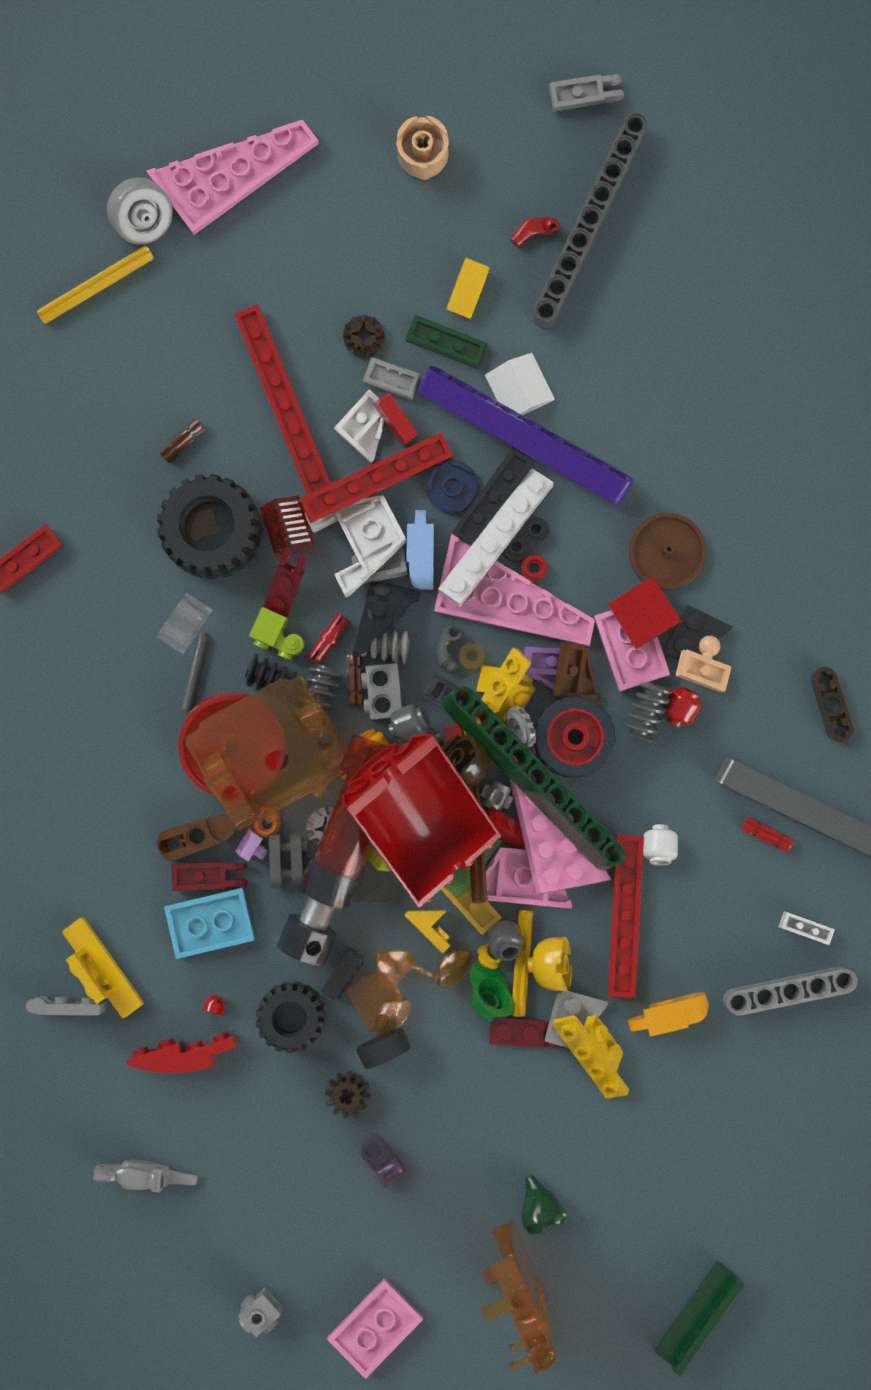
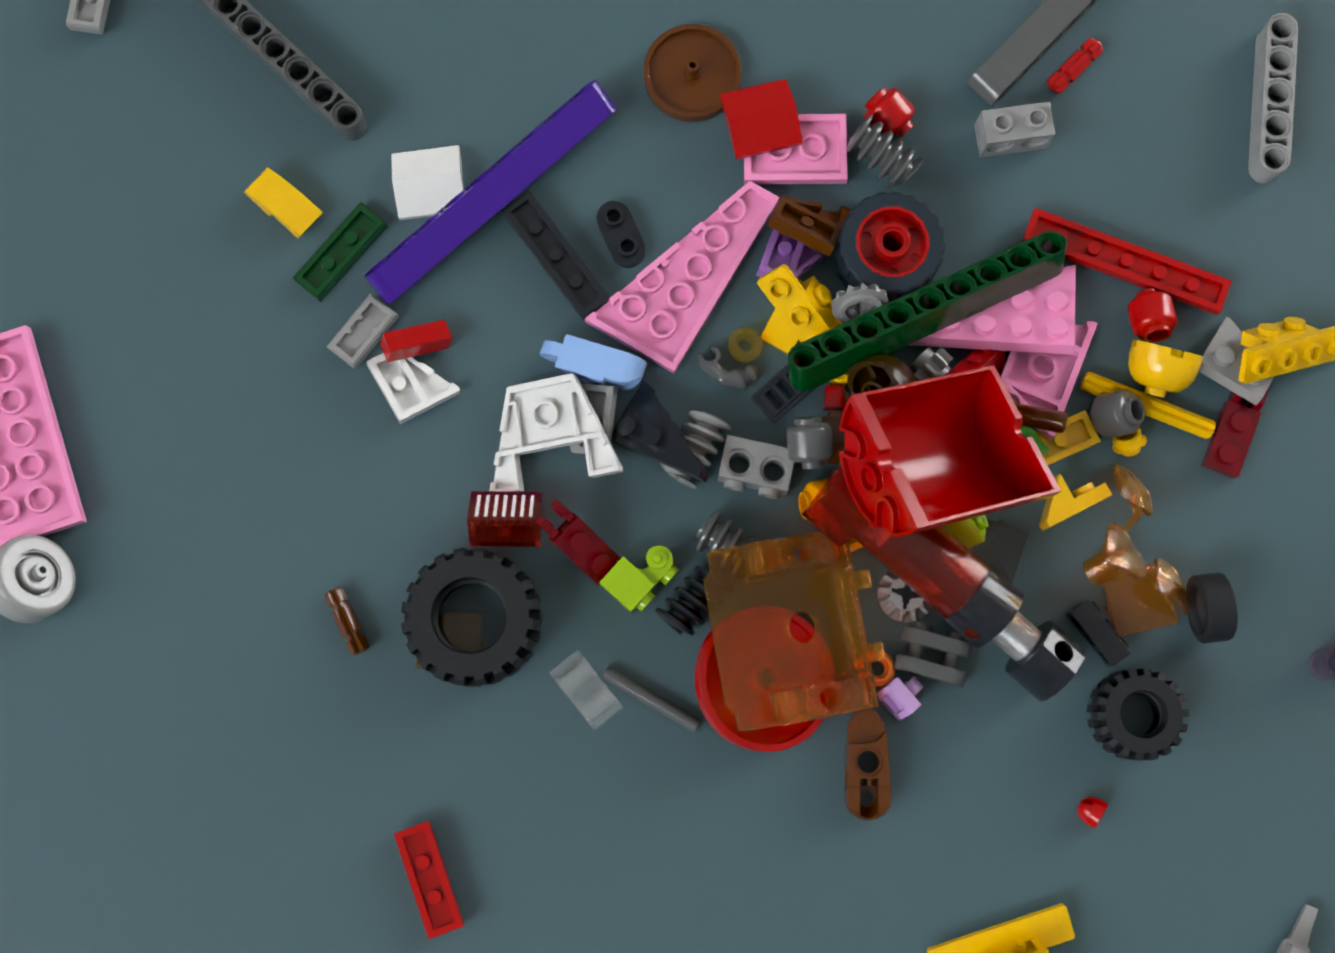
camera: 75 degrees left, 5 degrees down
yellow axle [37,246,153,323] -> none
red slope [126,1031,239,1073] -> none
medium azure plate [164,887,255,959] -> none
dark red hinge [171,862,248,891] -> none
red plate [234,304,331,495] -> none
red plate [299,432,453,524] -> none
red pin [307,613,351,665] -> none
dark brown gear [325,1071,371,1118] -> none
dark brown gear [343,314,385,357] -> none
reddish brown axle [346,654,363,706] -> none
light nougat brick [396,116,449,180] -> none
dark blue tile [426,460,479,514] -> none
white plate [438,468,553,607] -> none
green piece [469,960,515,1022] -> none
red arm [510,217,560,248] -> none
red plate [521,555,547,581] -> none
light orange piece [628,992,709,1037] -> none
white head [643,824,678,866] -> none
black wing [663,605,733,660] -> none
light nougat plate [675,636,731,693] -> none
white piece [778,911,835,945] -> none
none -> light grey brick [974,101,1056,158]
none -> red head [1127,288,1178,343]

